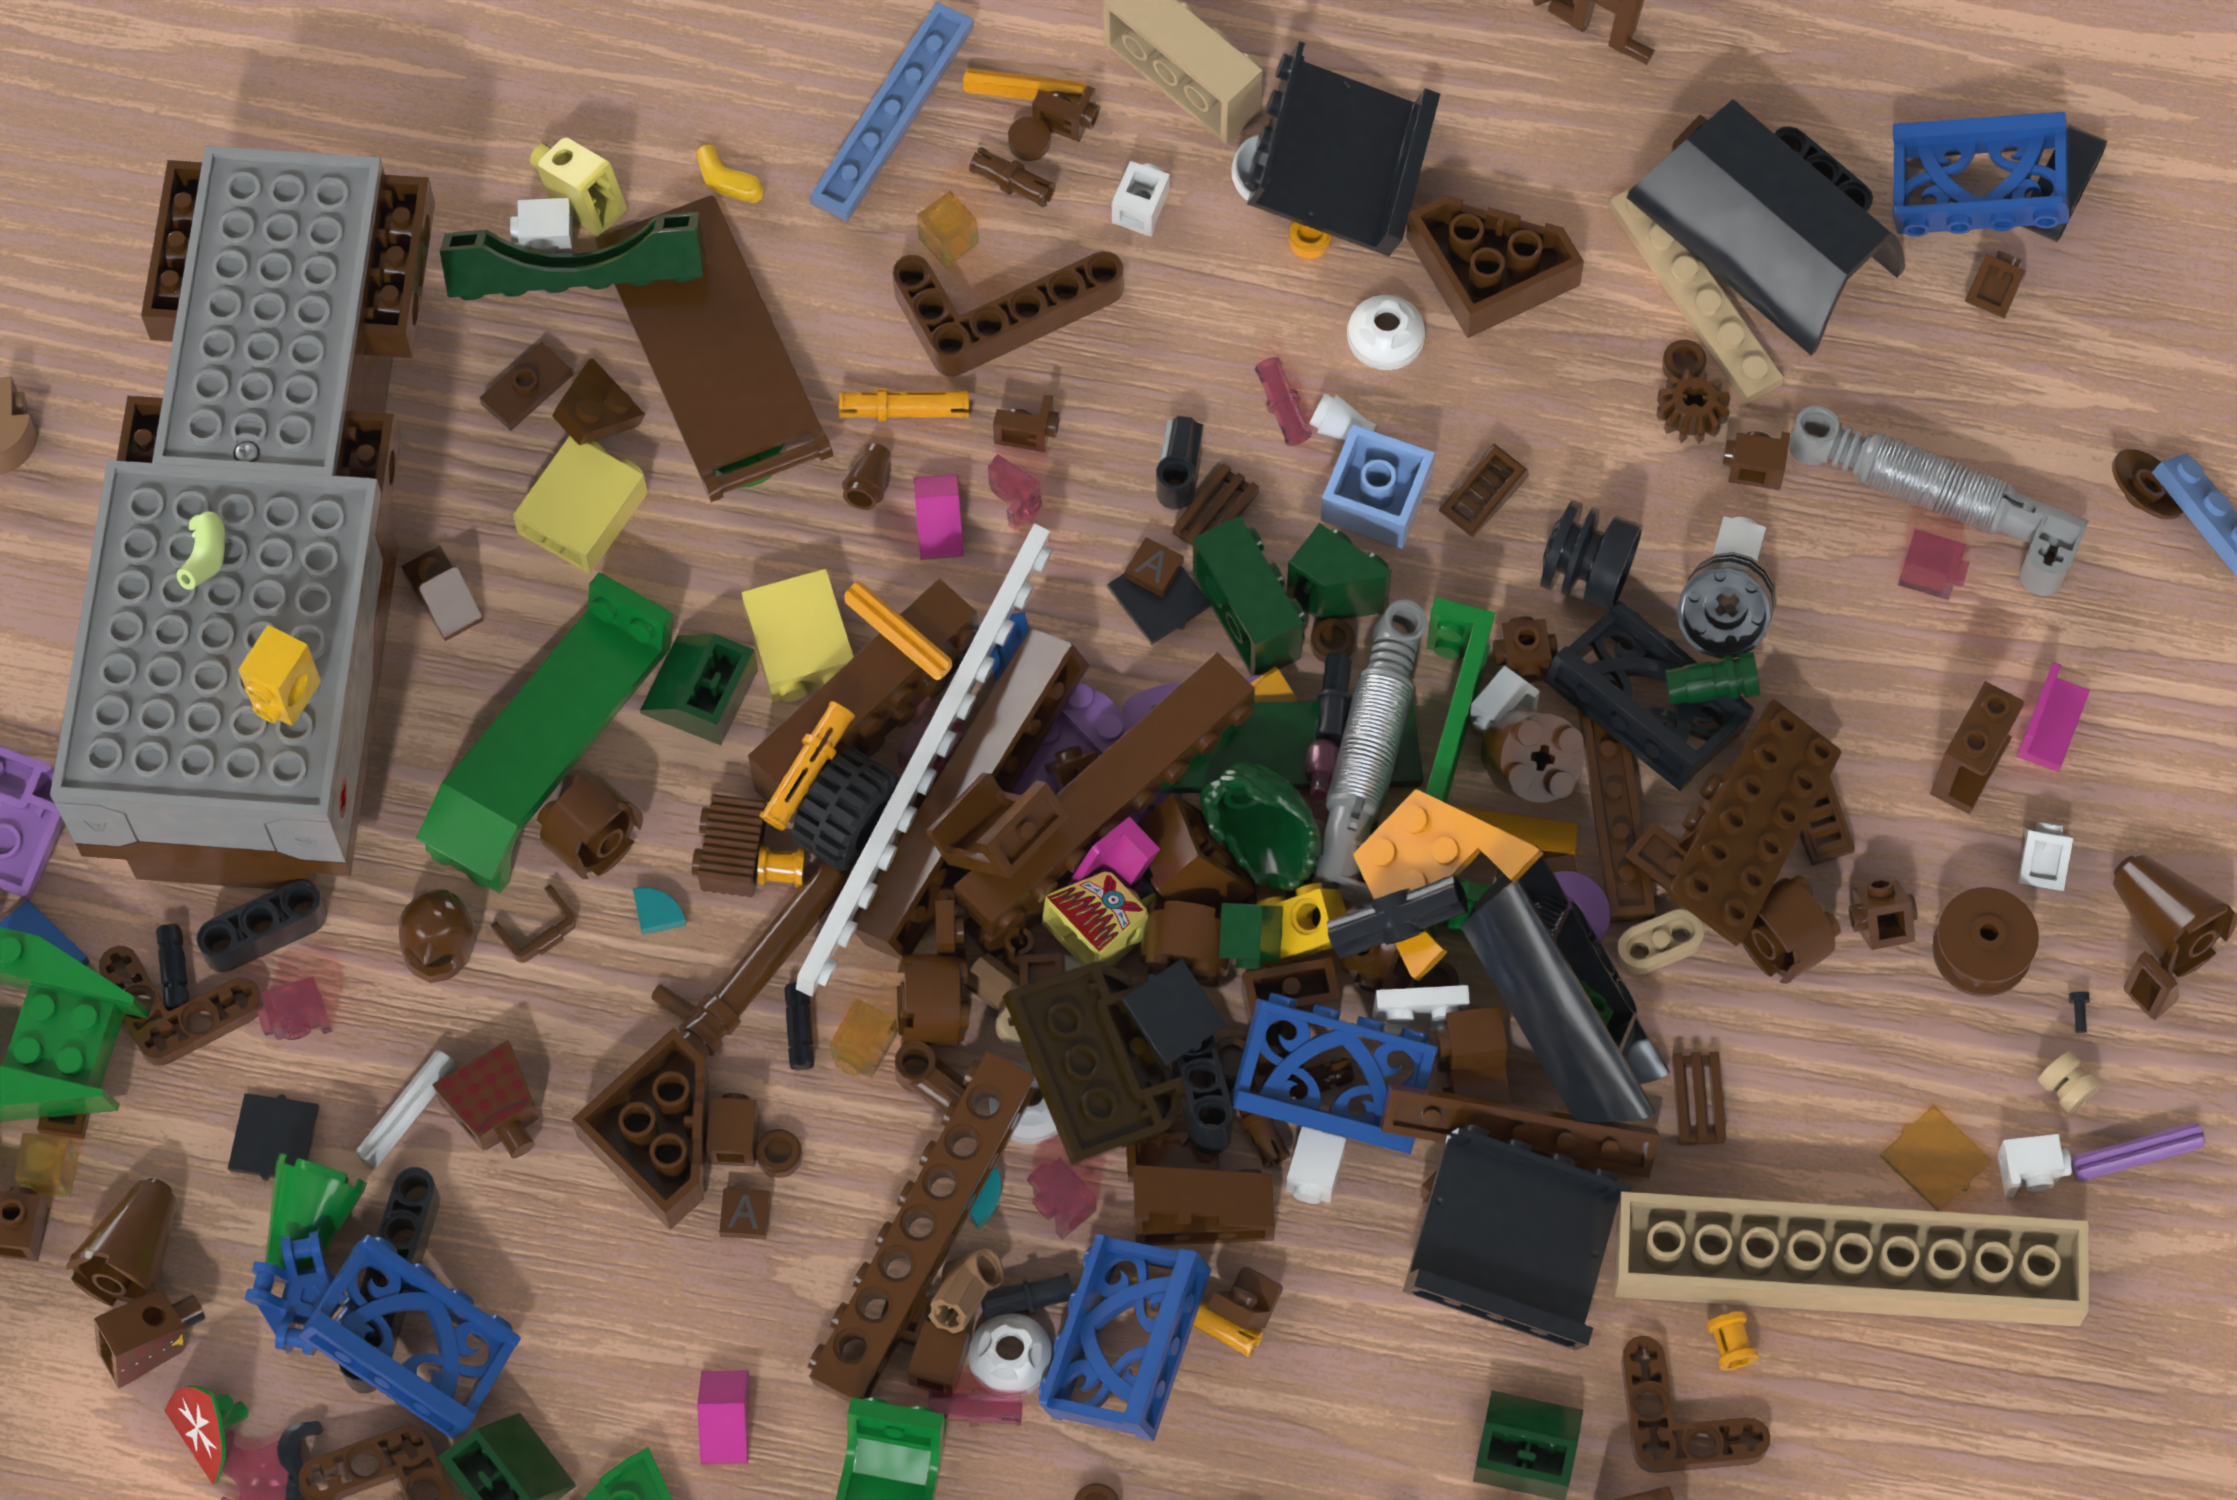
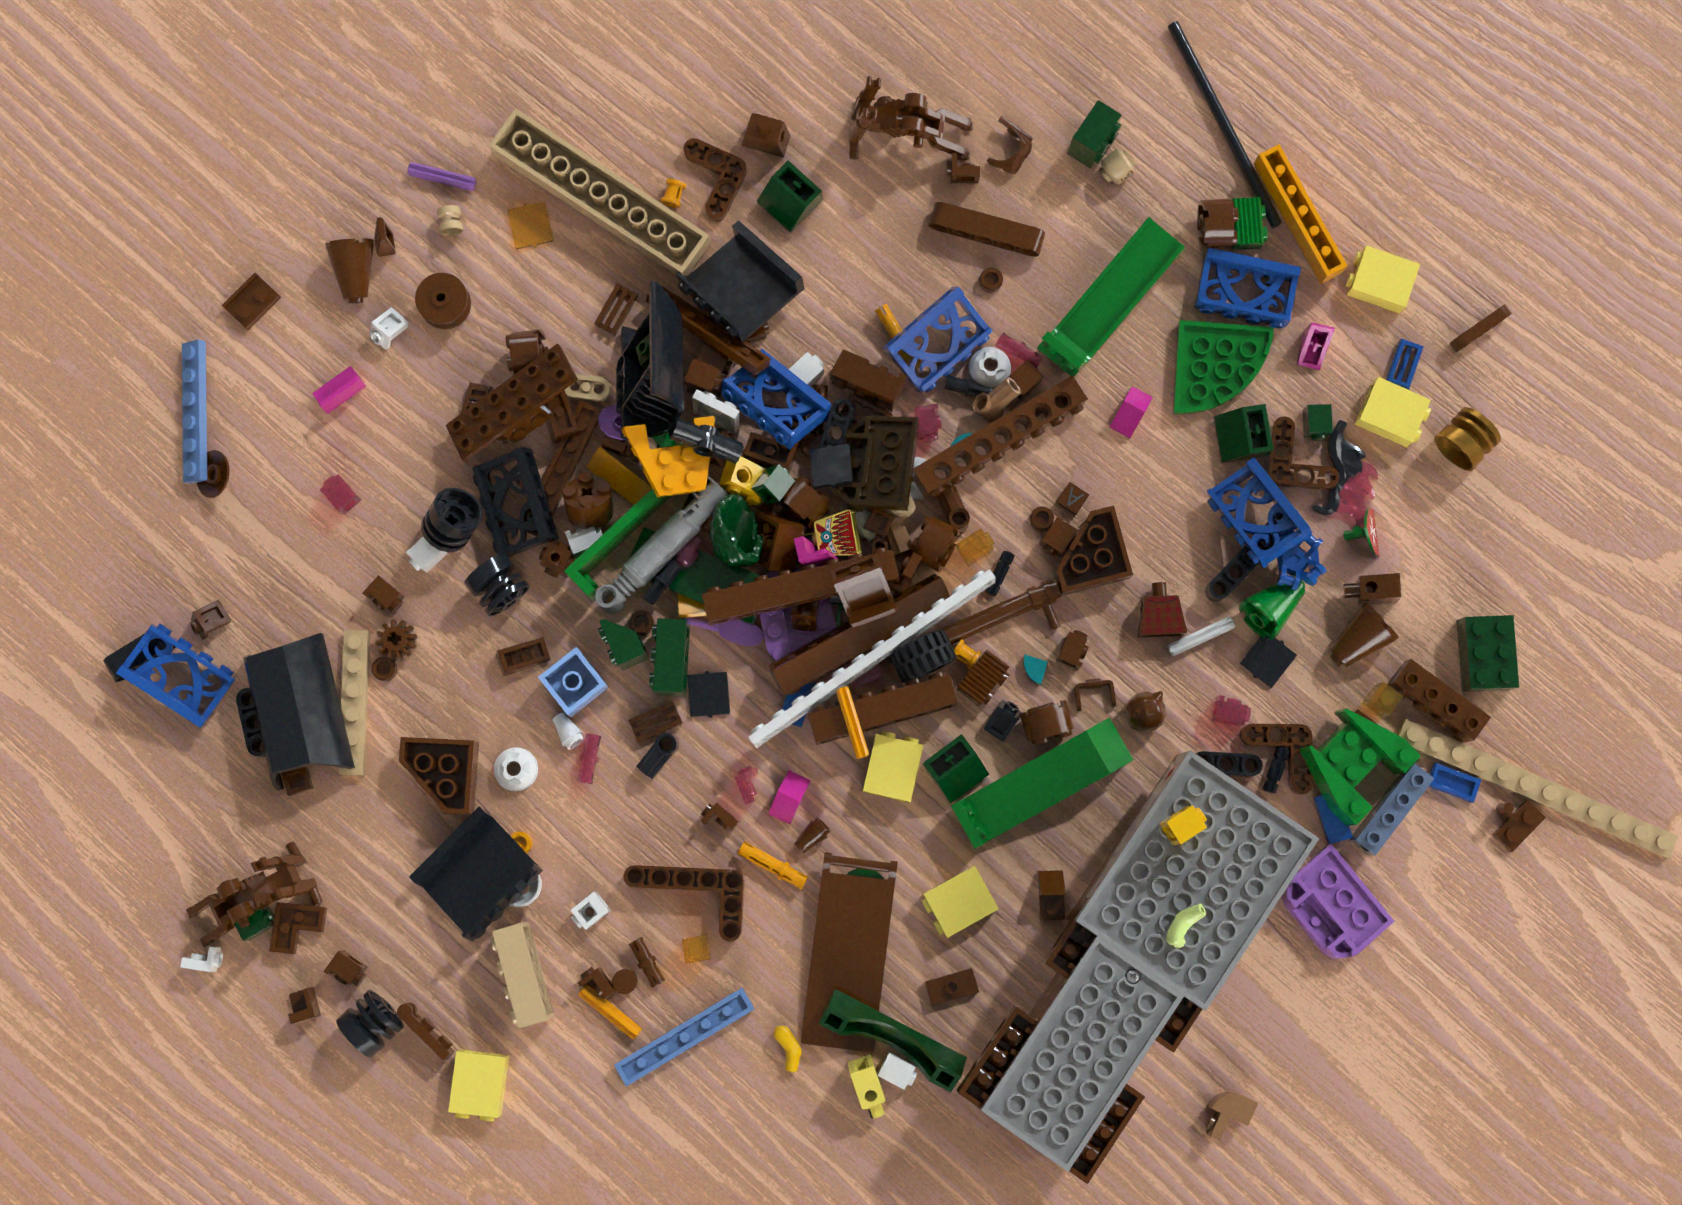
camera: 150 degrees left, 15 degrees up
reddish brown wing [552,358,645,445] -> none
light orange pin [759,701,855,831] -> none
reddish brown tile [1124,537,1184,598] -> none
reddish brown bracket [1206,1267,1283,1330] -> none
dark green axle [1665,652,1760,705] -> none
piece [1789,405,2089,596] -> none
reddish brown brick [1848,878,1918,950] -> none
reddish brown panel [1930,681,2024,815] -> none
white brick [1997,1134,2072,1198] -> none
black piece [2069,992,2090,1033] -> none
none -> black bracket [983,700,1021,742]
none -> reddish brown brick [1056,630,1089,670]

